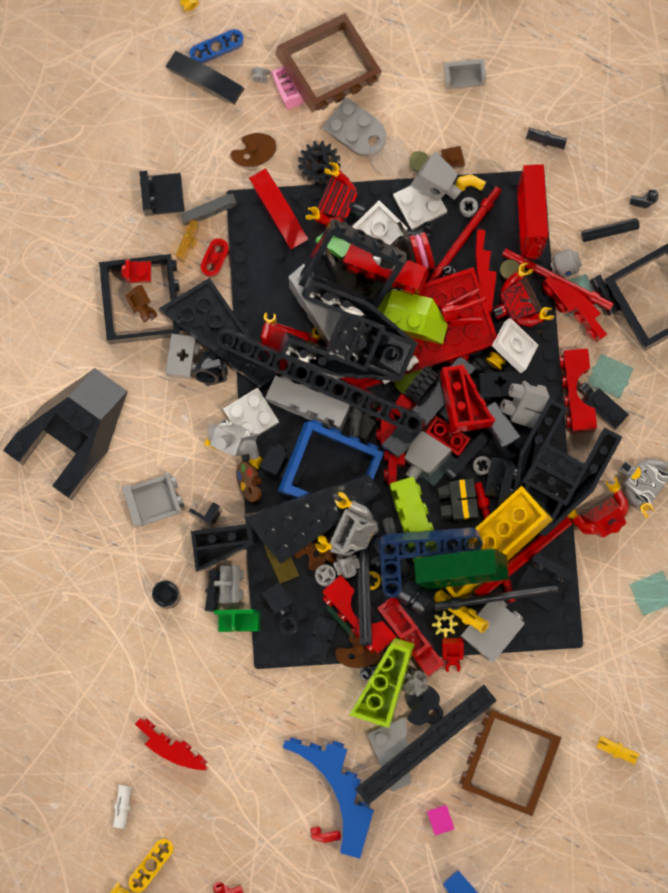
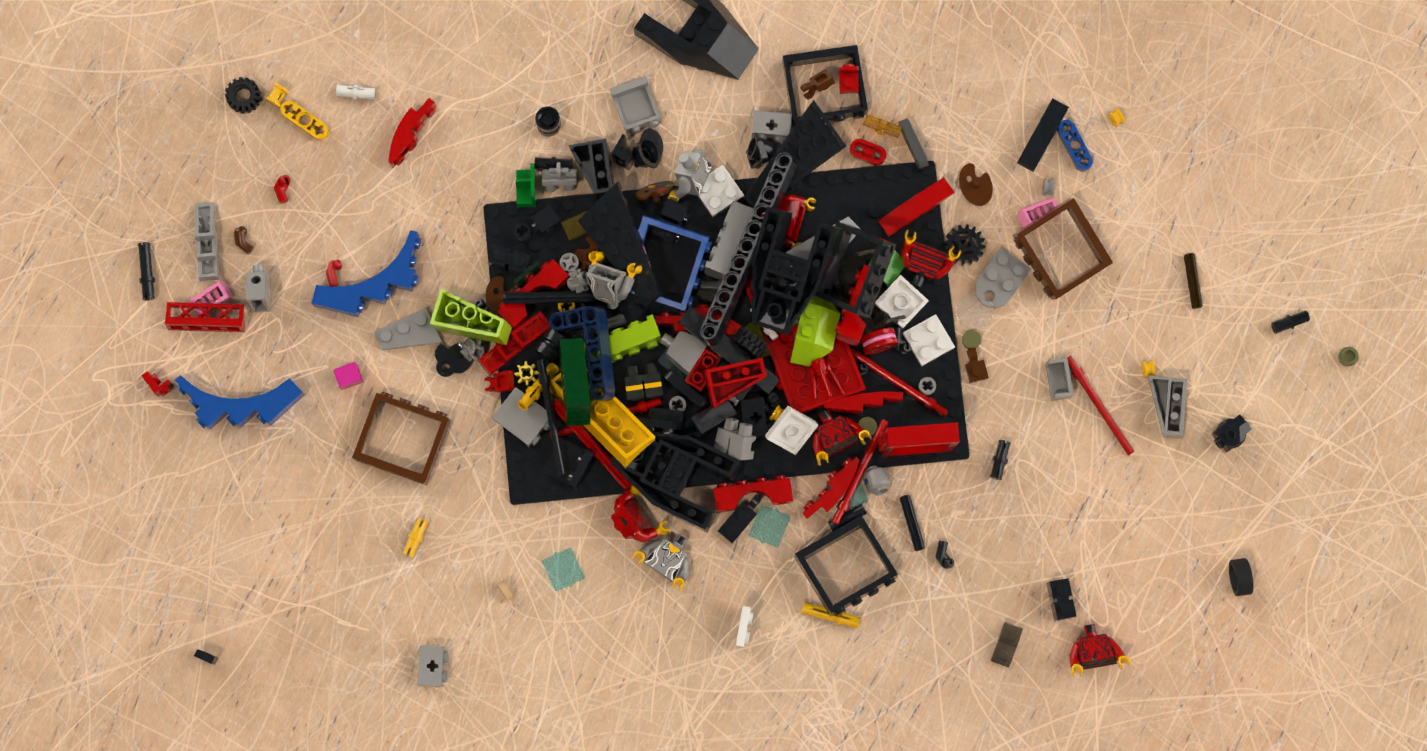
camera: 80 degrees right, 0 degrees up
black bracket [139,170,185,216] -> none
black plate [354,685,497,805] -> none
light grey torso [411,152,461,201] -> none
yellow arm [455,175,486,191] -> none
none -> black piece [632,128,663,169]
none -> red bar [1067,356,1134,456]

